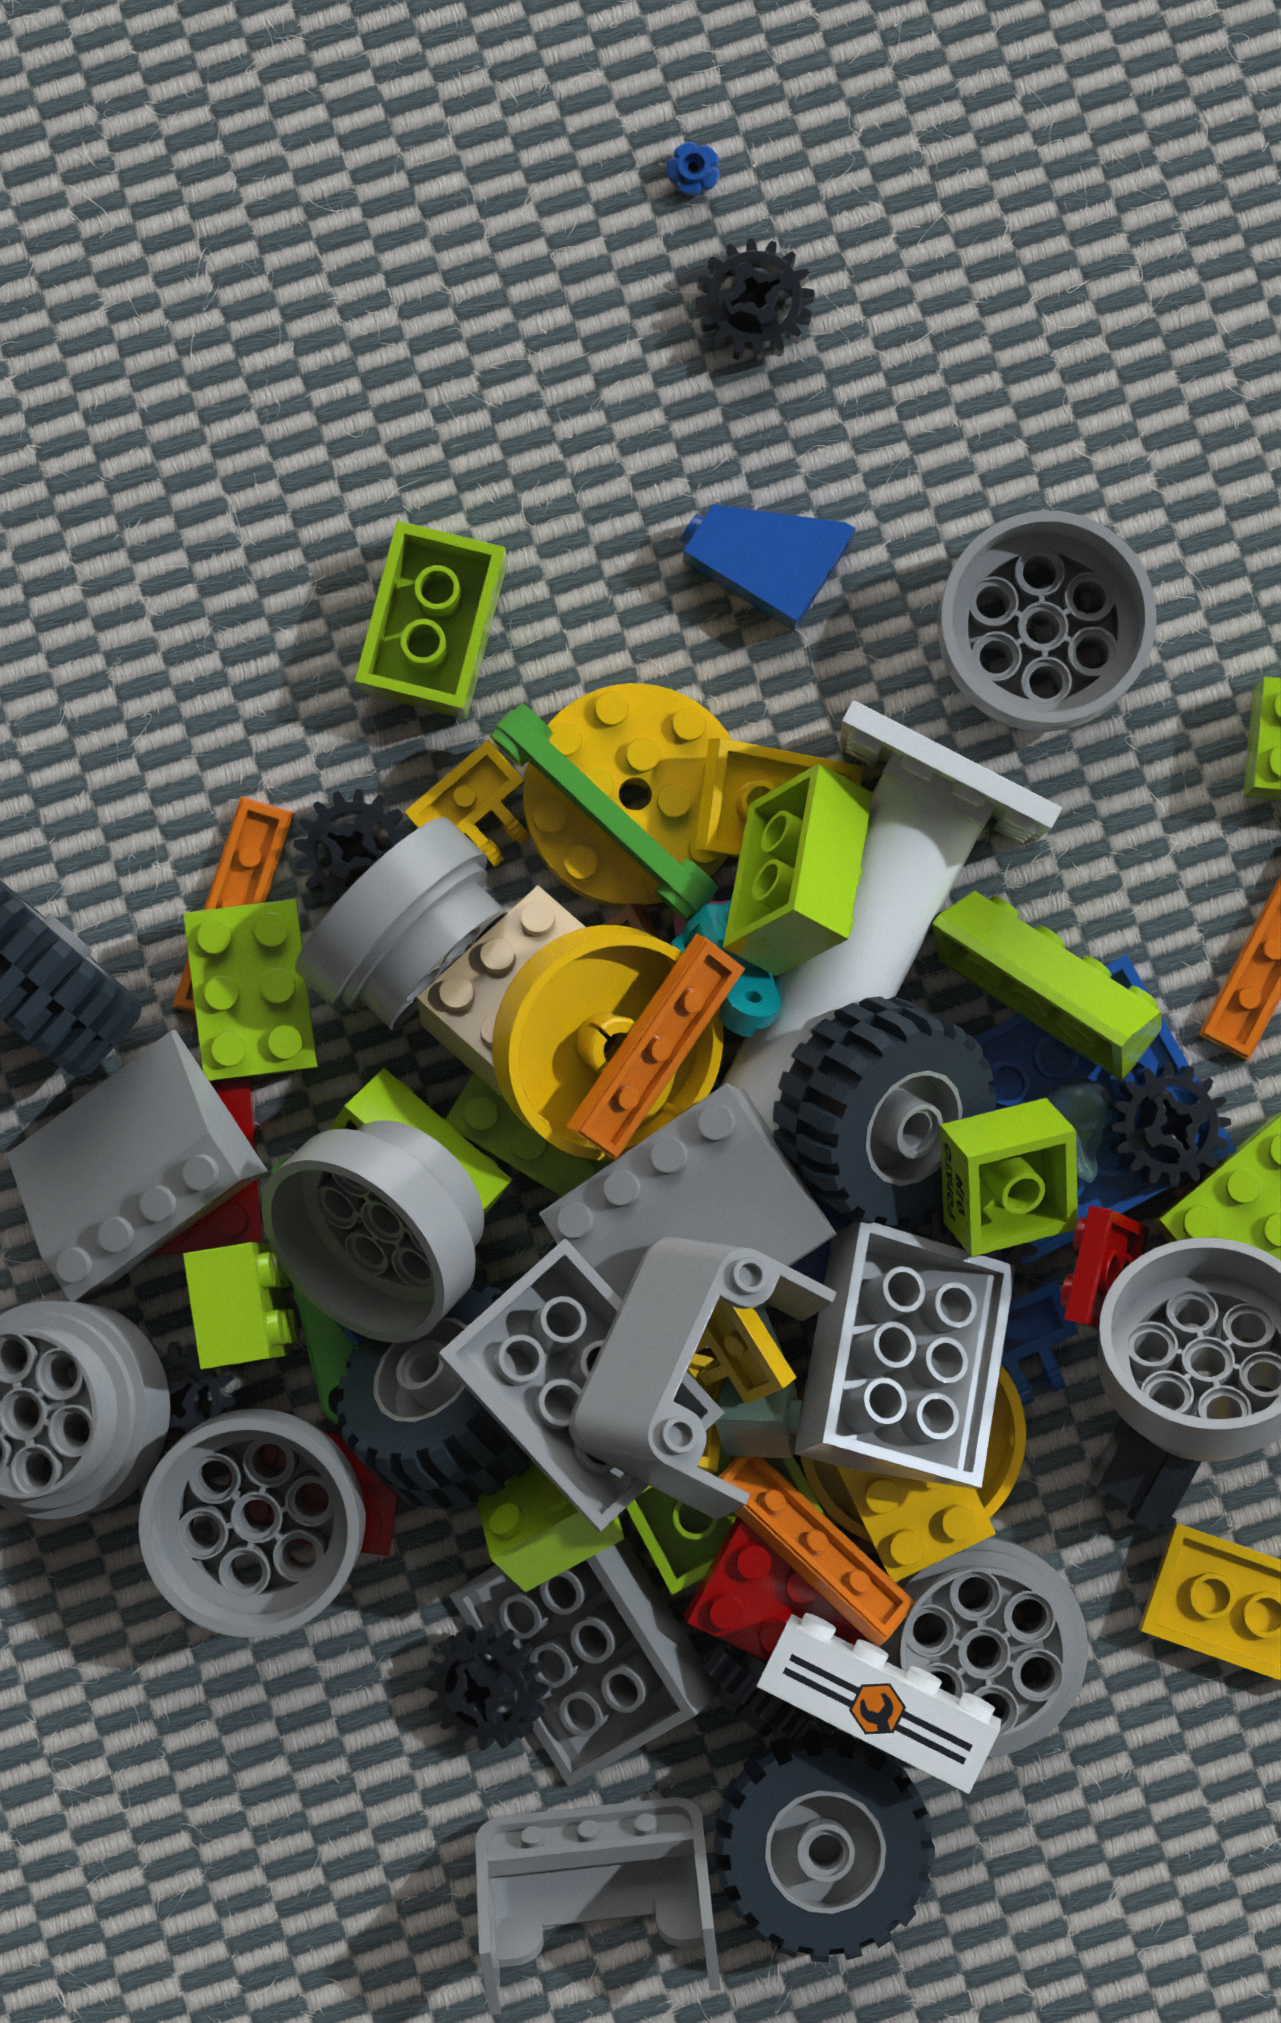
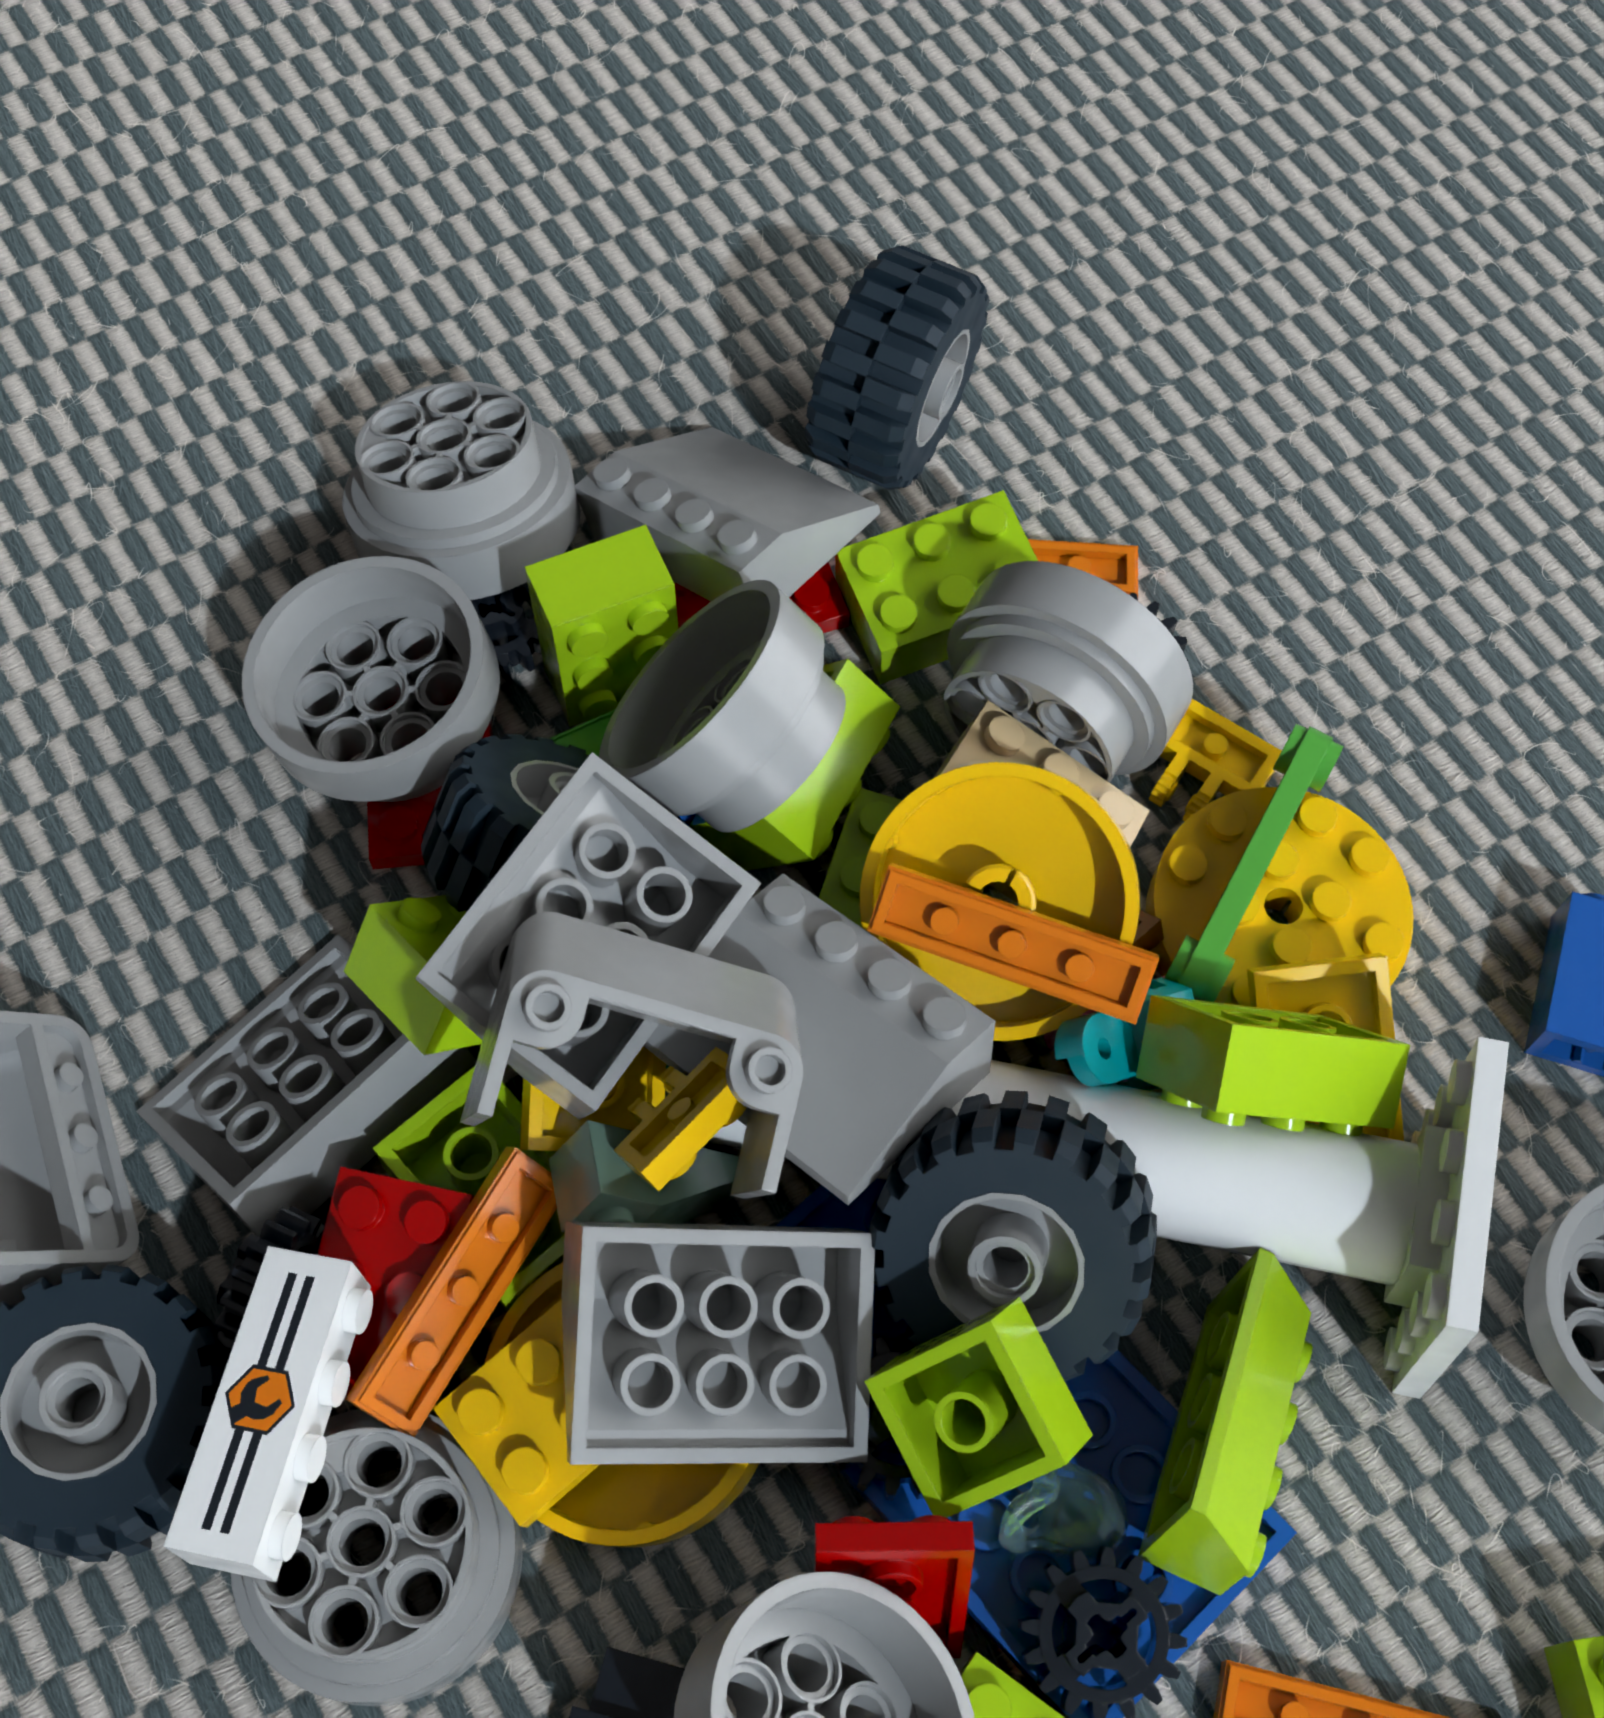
camera: 70 degrees right, 20 degrees down
lime brick [355,520,508,720] -> none
black gear [424,1623,549,1750] -> none
blue hinge [1001,1281,1079,1406] -> none

